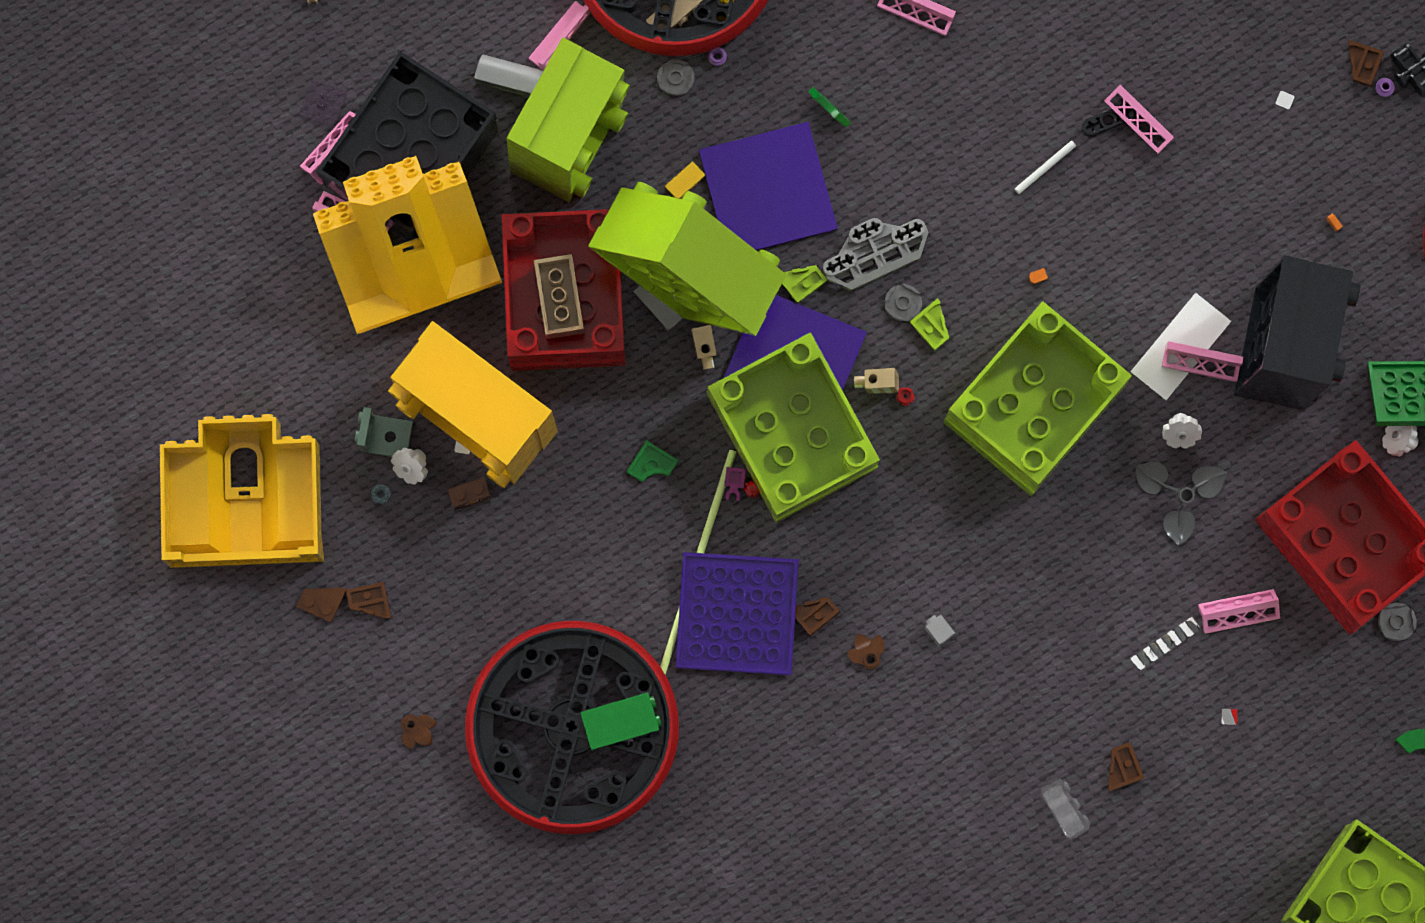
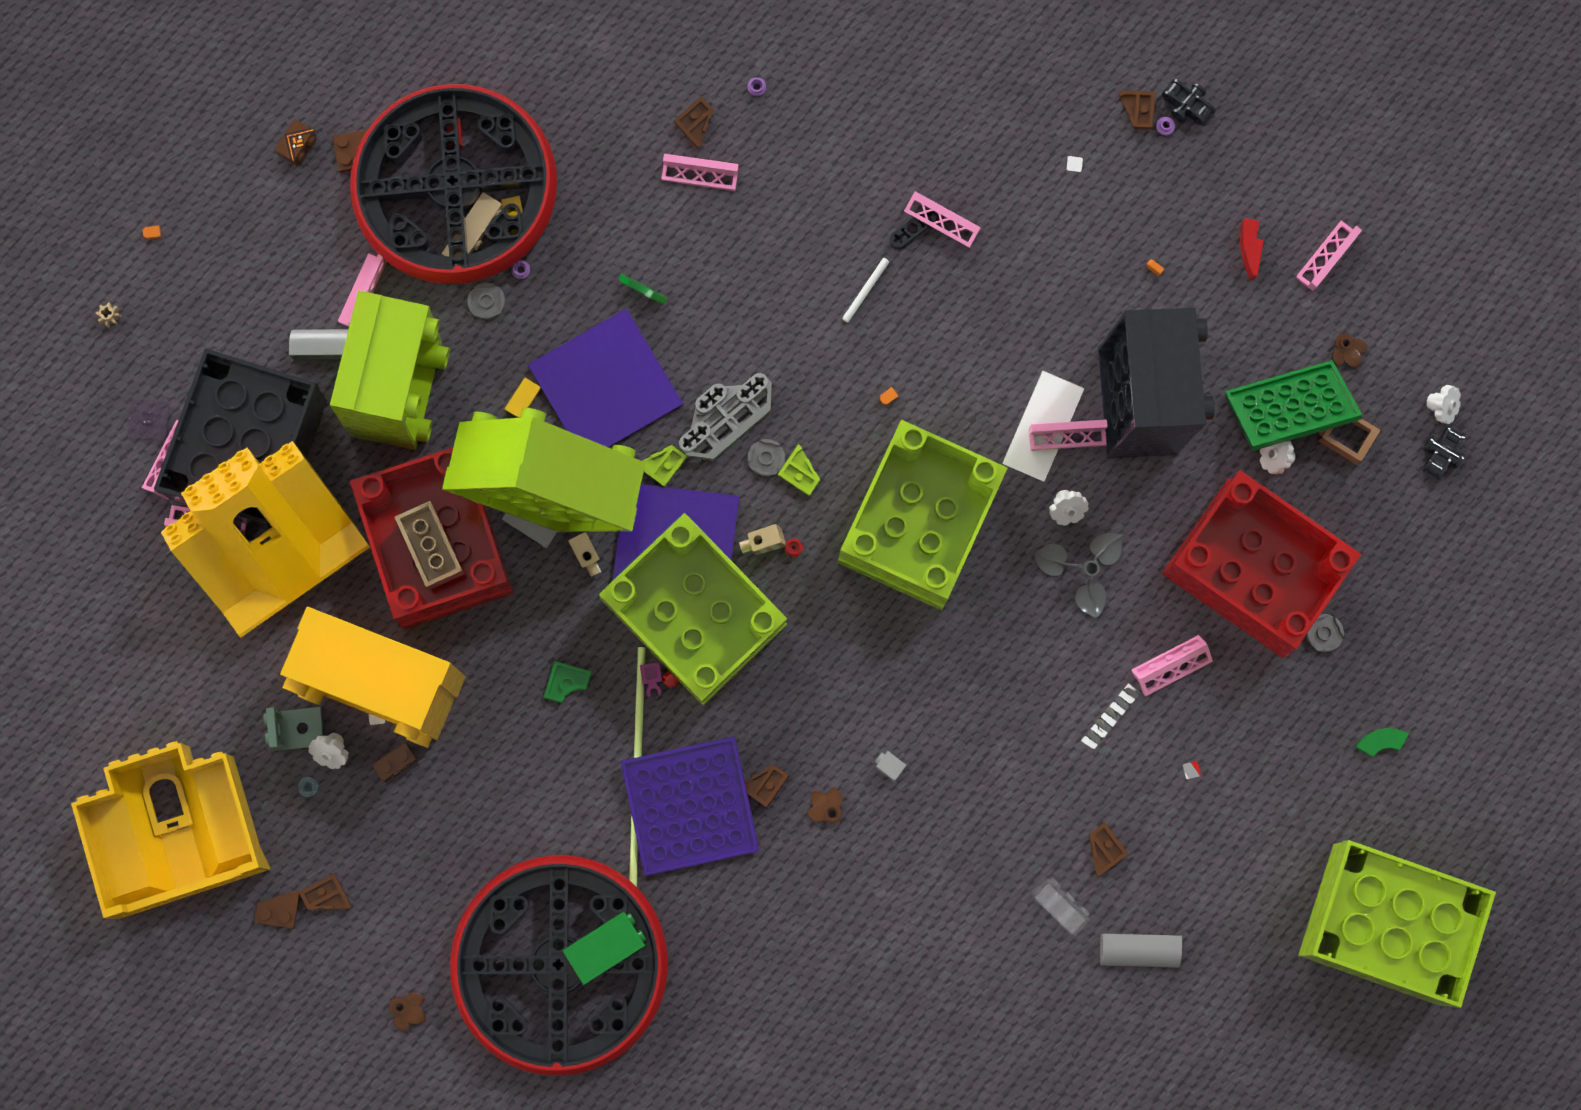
camera: 20 degrees left, 0 degrees up
none -> light grey brick [1100,934,1182,968]

